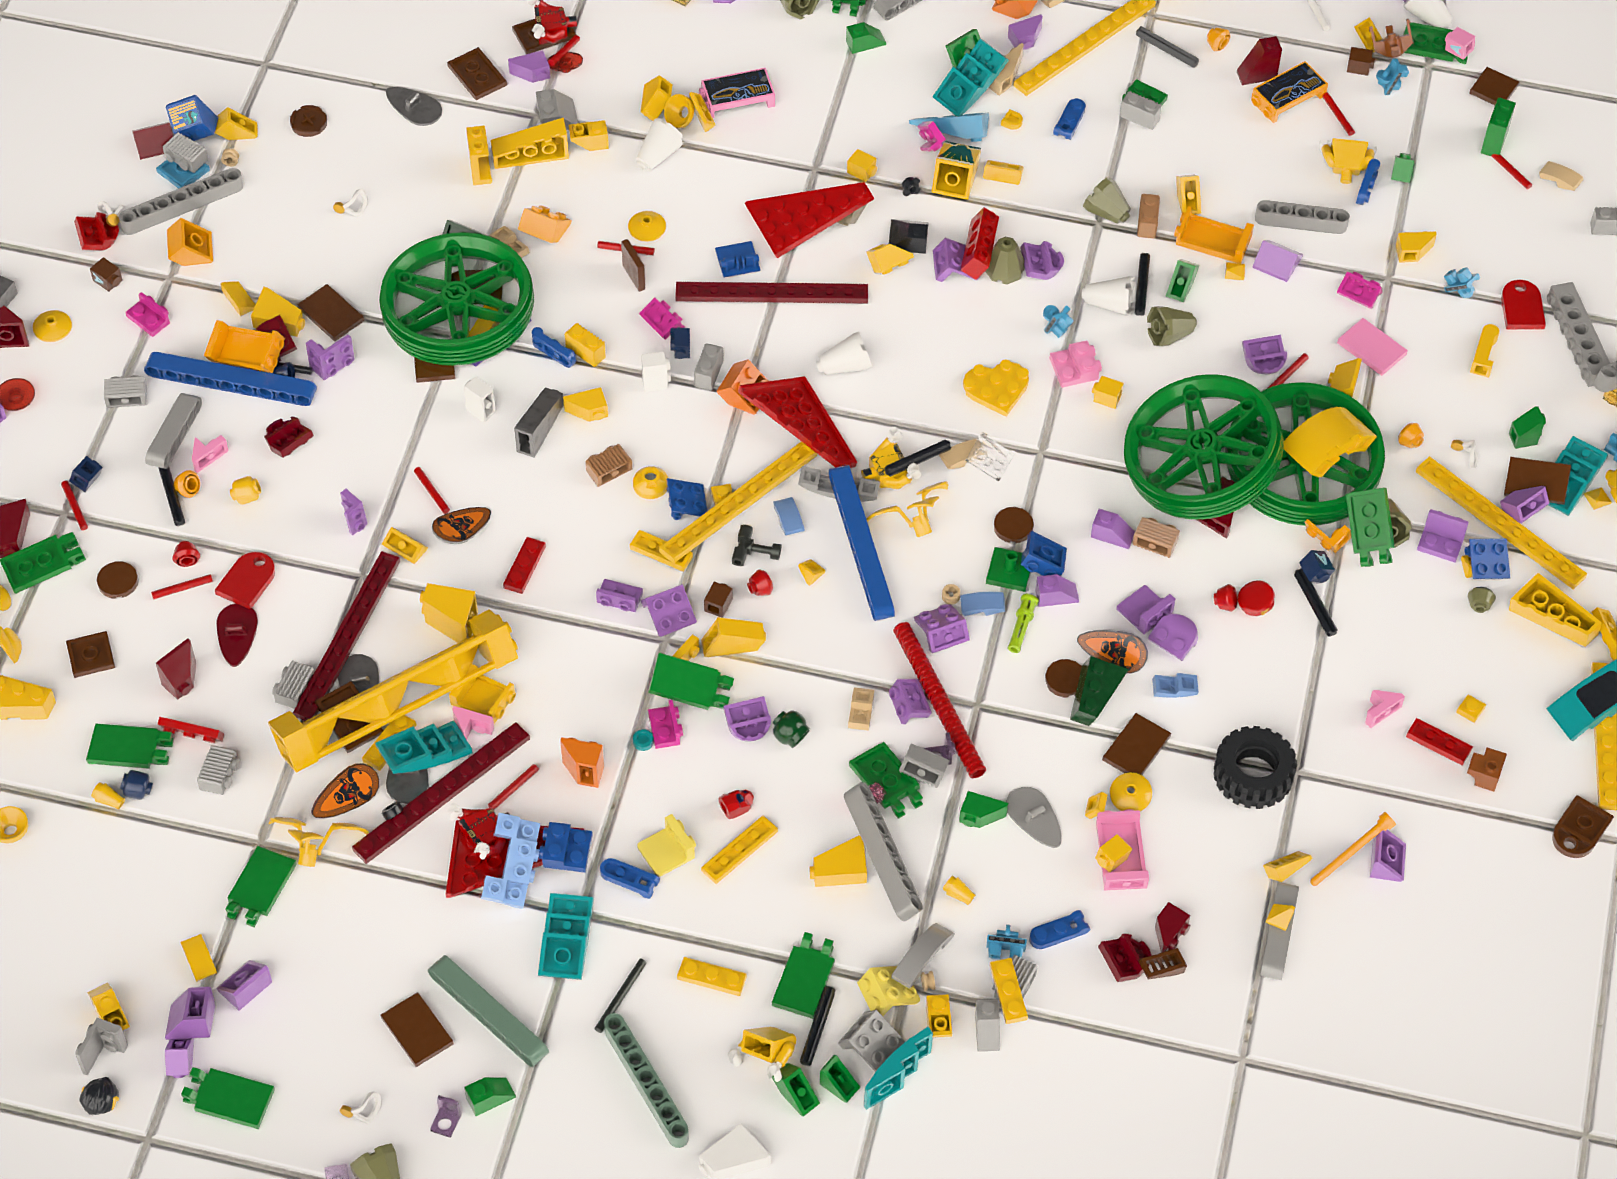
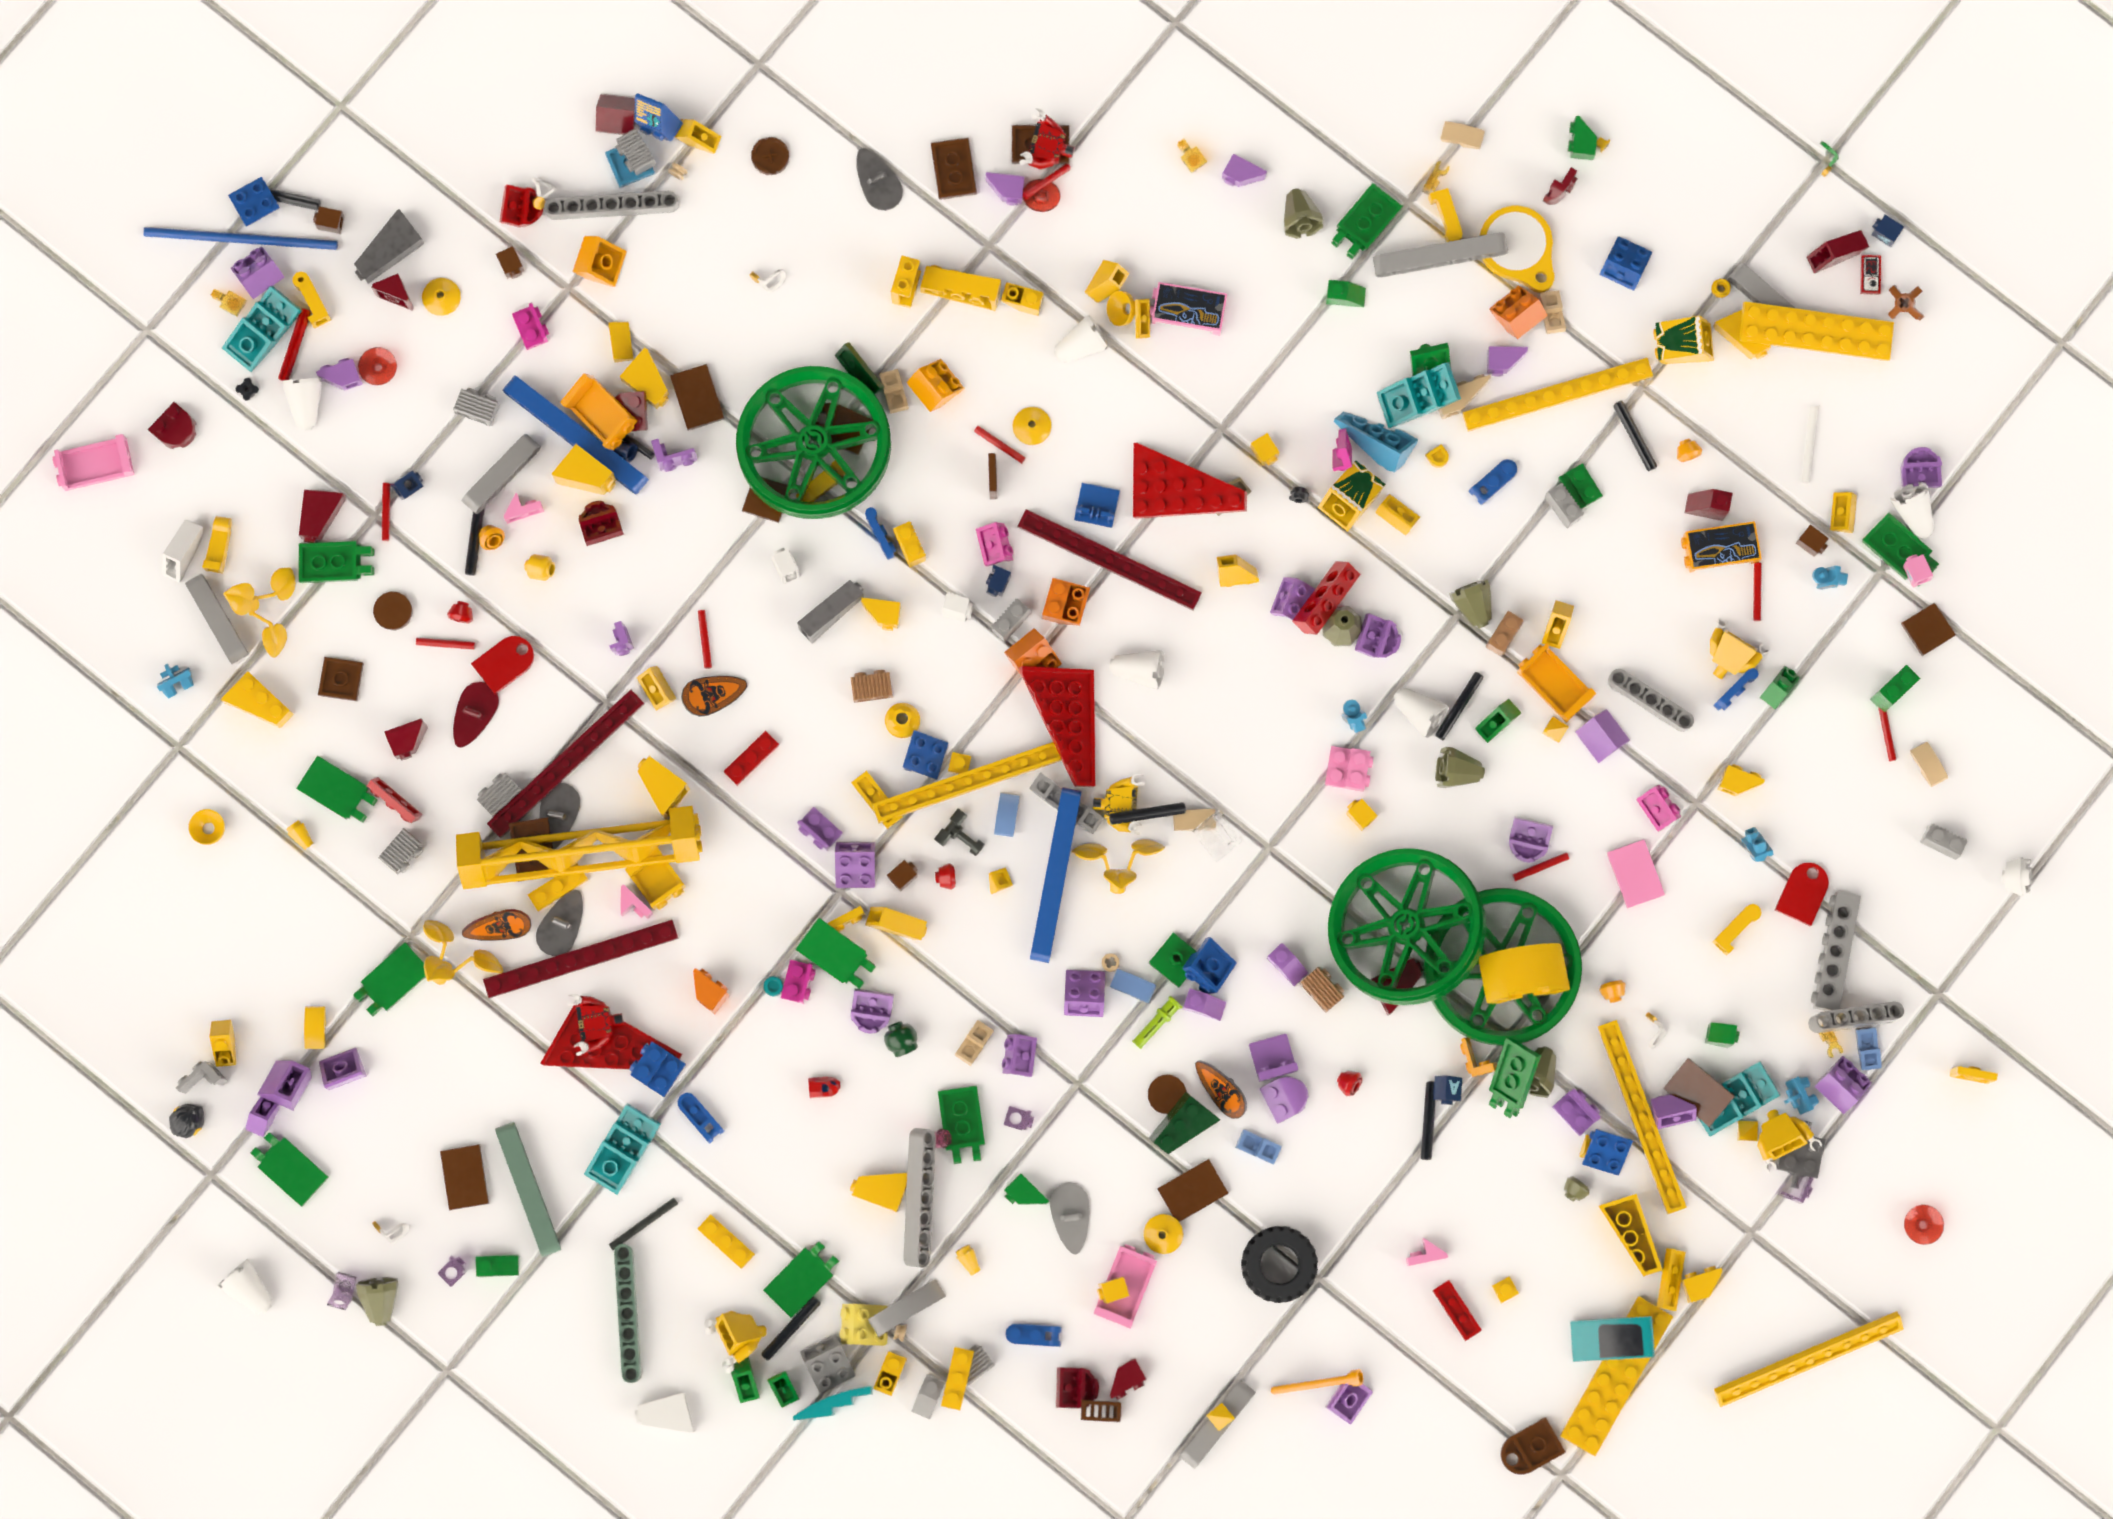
camera: 25 degrees right, 25 degrees up
dark blue head [120,770,153,800] -> none
teal slope [375,720,473,774] -> none
black tile [381,802,404,820] -> none
light blue bracket [481,813,540,909] -> none
red bar [488,764,539,811] -> none
light grey slope [535,89,578,130] -> none
light yellow bracket [637,814,696,877] -> none
yellow tile [701,815,778,884] -> none
black slope [889,219,929,254] -> none
red piece [893,622,986,778] -> none
light grey brick [899,743,950,788] -> none
yellow plate [963,359,1029,417] -> none
dark azure hips [986,924,1027,959] -> none
reddish brown tile [994,507,1034,543] -> none
yellow tile [1085,792,1108,819] -> none
red piece [1237,580,1275,616] -> none
yellow slope [1263,851,1313,882] -> none
yellow slope [1328,358,1362,397] -> none
dark orange piece [1369,18,1413,58] -> none
dark orange brick [1467,747,1507,792] -> none
none -> yellow slope [551,444,616,495]
none -> orange slope [1042,578,1090,626]

